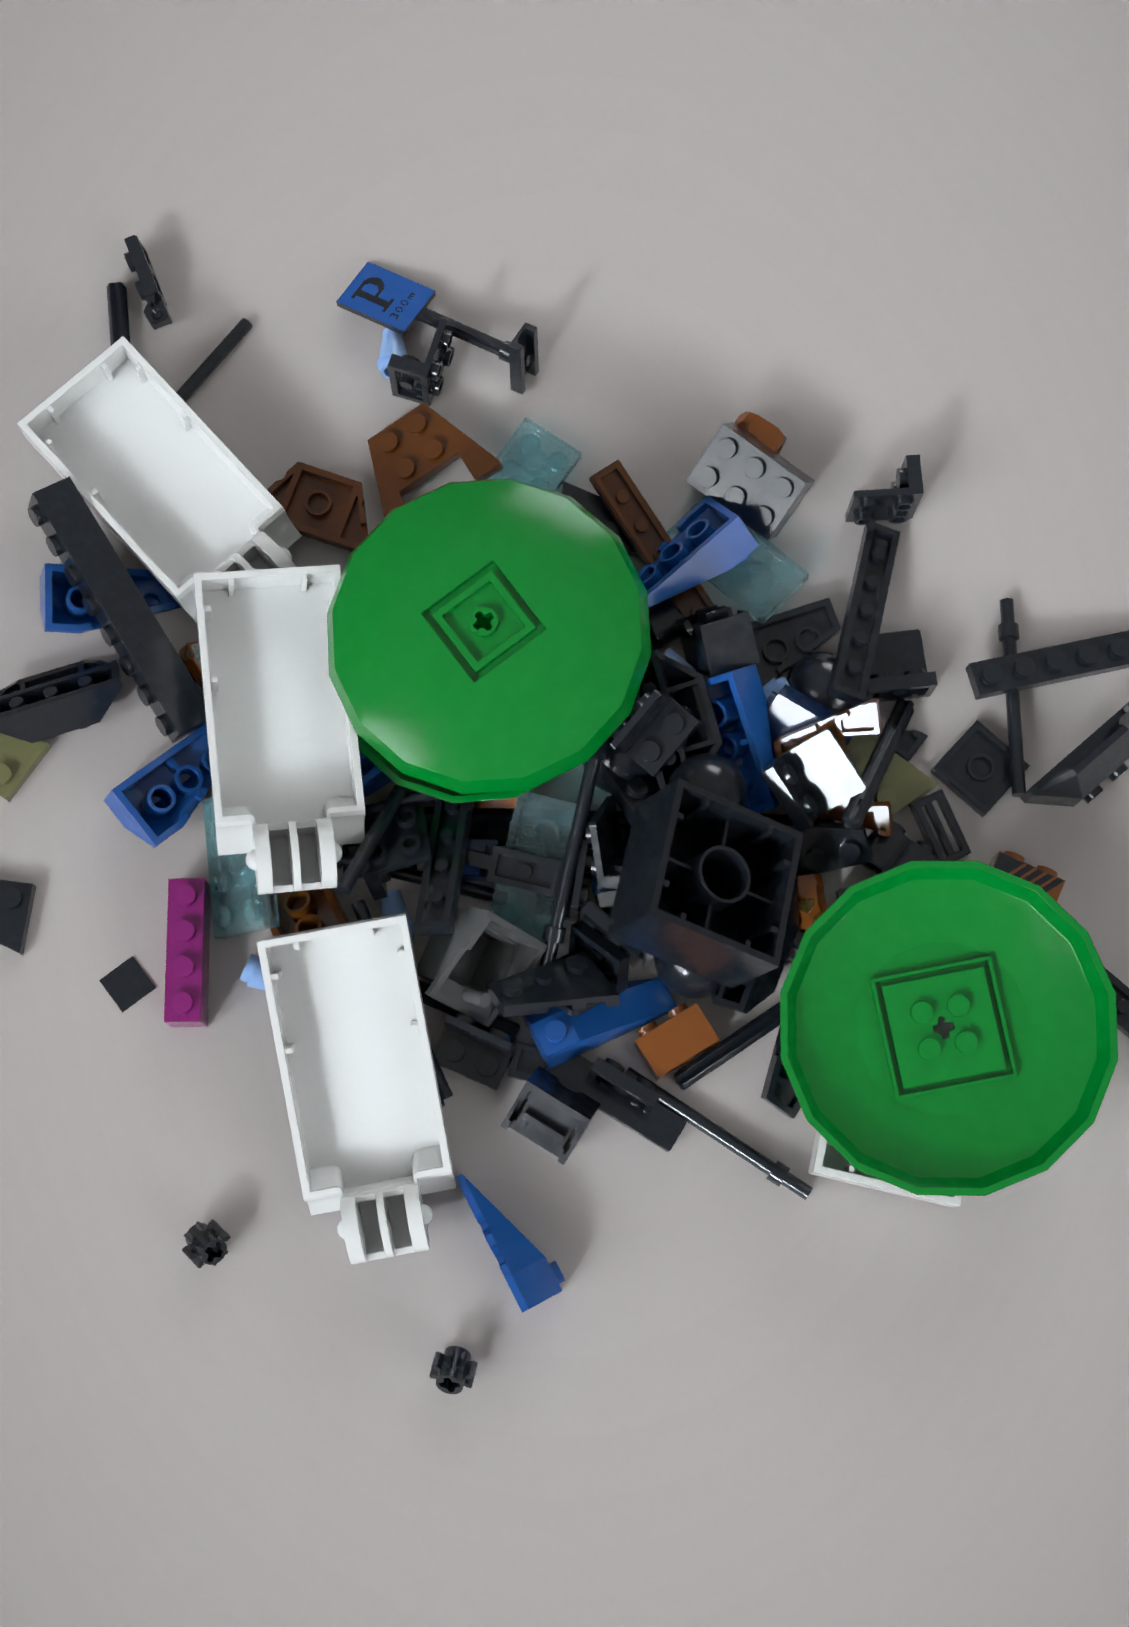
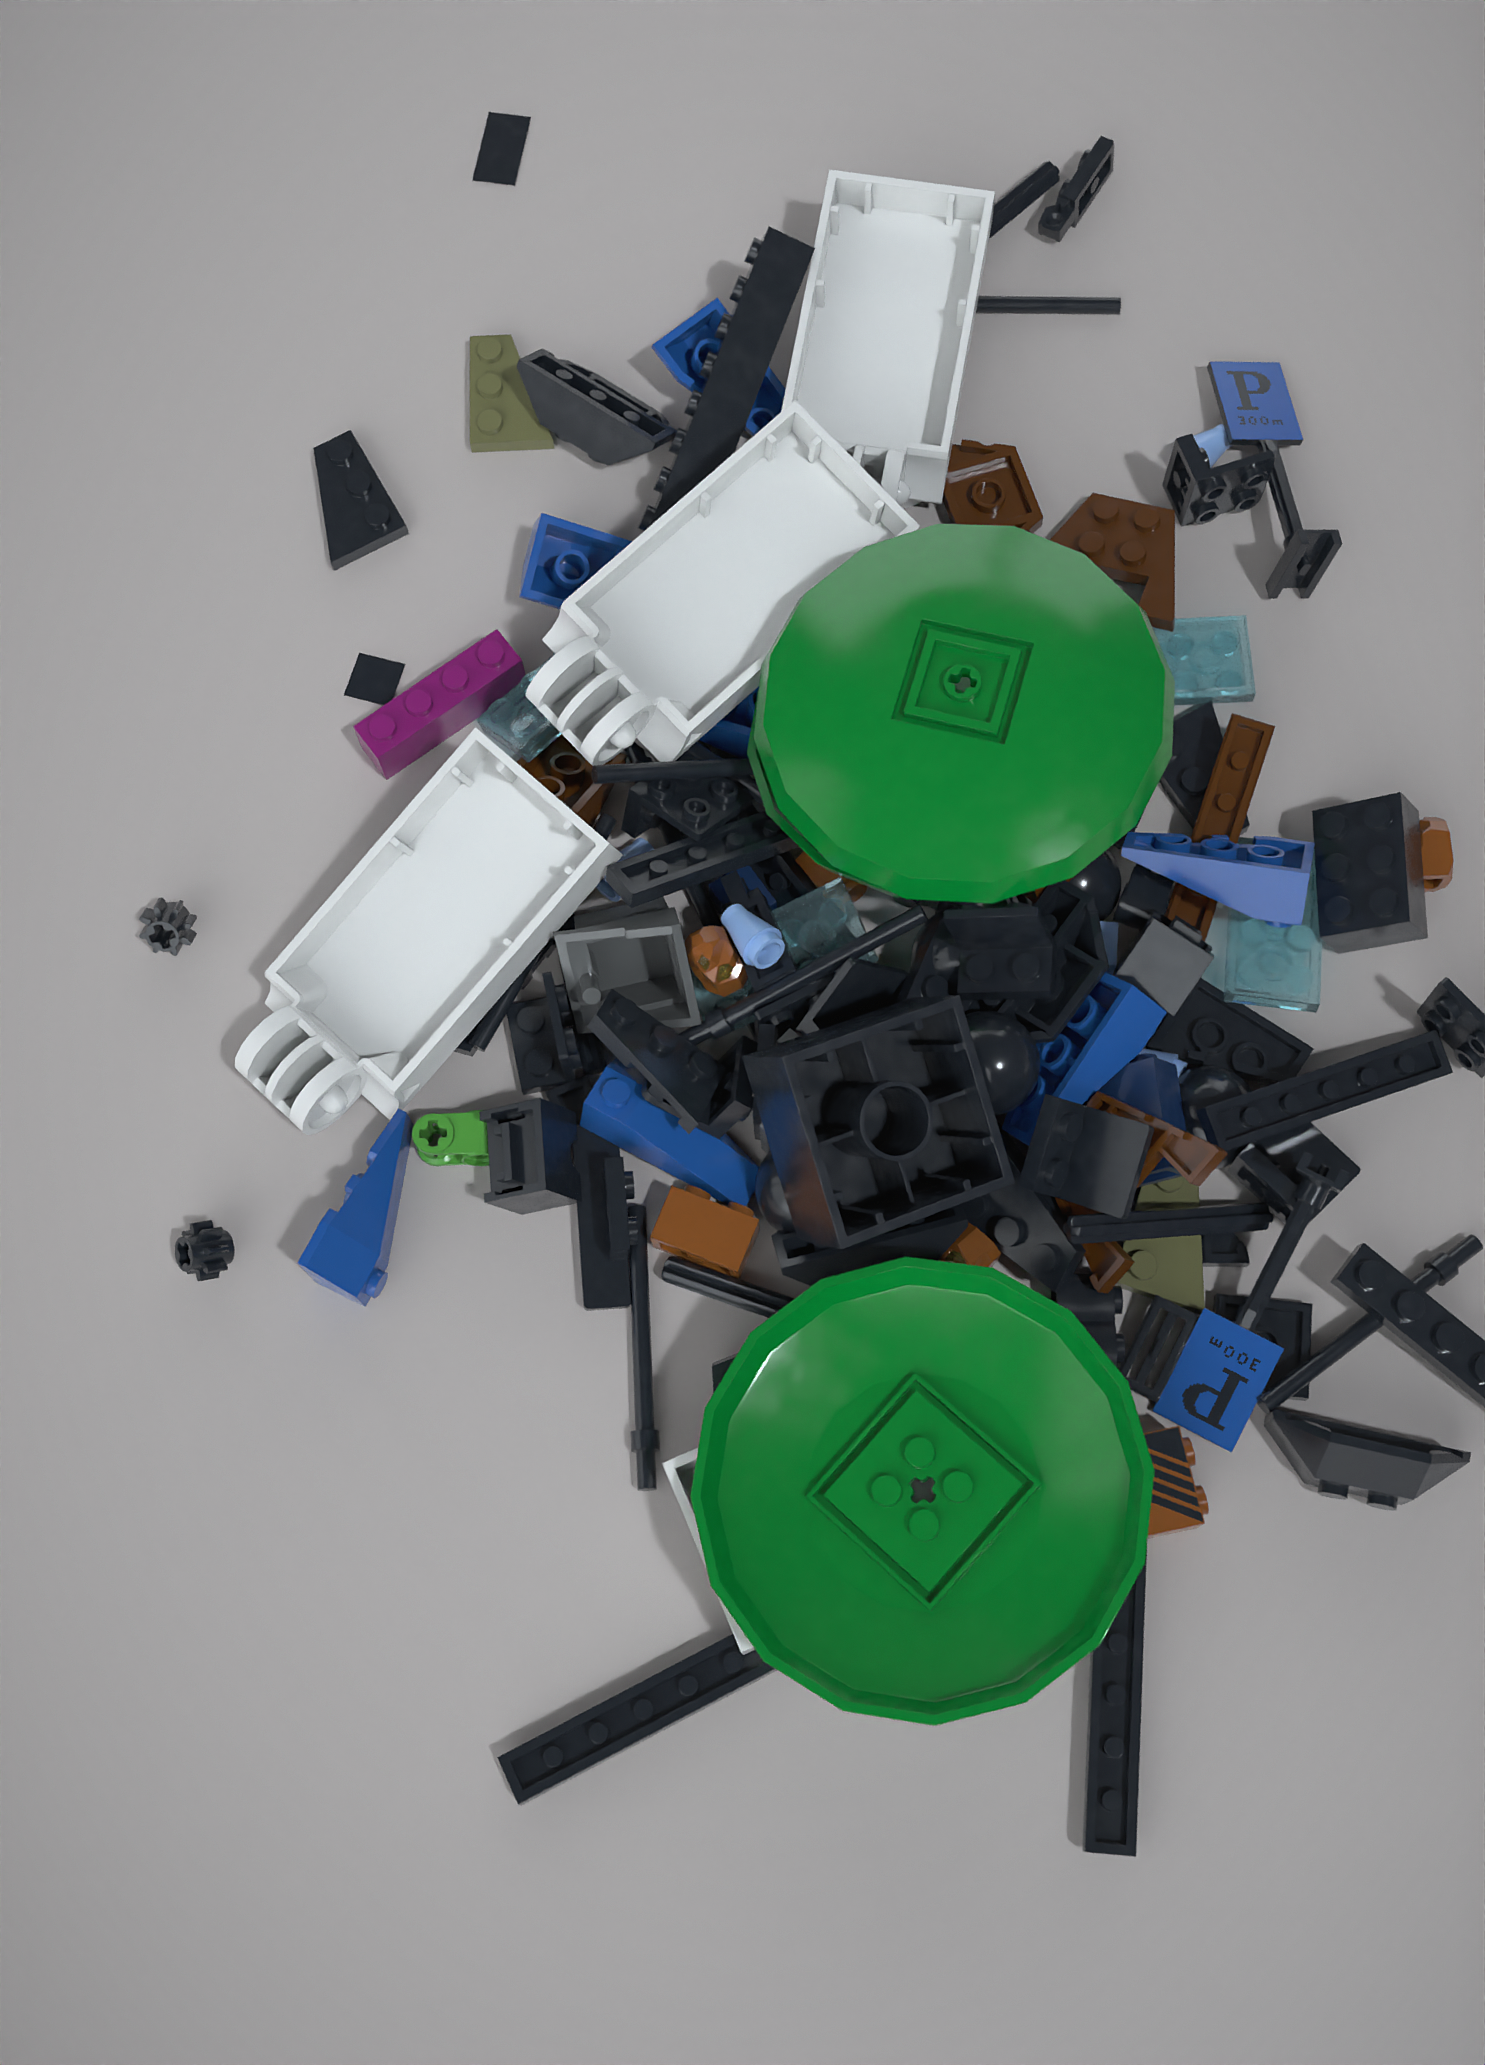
camera: 60 degrees right, 5 degrees down
none -> bright green piece [412,1110,489,1167]
none -> black plate [497,1634,777,1806]
none -> dark orange rock [684,925,748,997]
none -> light blue cone [721,904,785,969]
none -> piece [1152,1151,1350,1452]

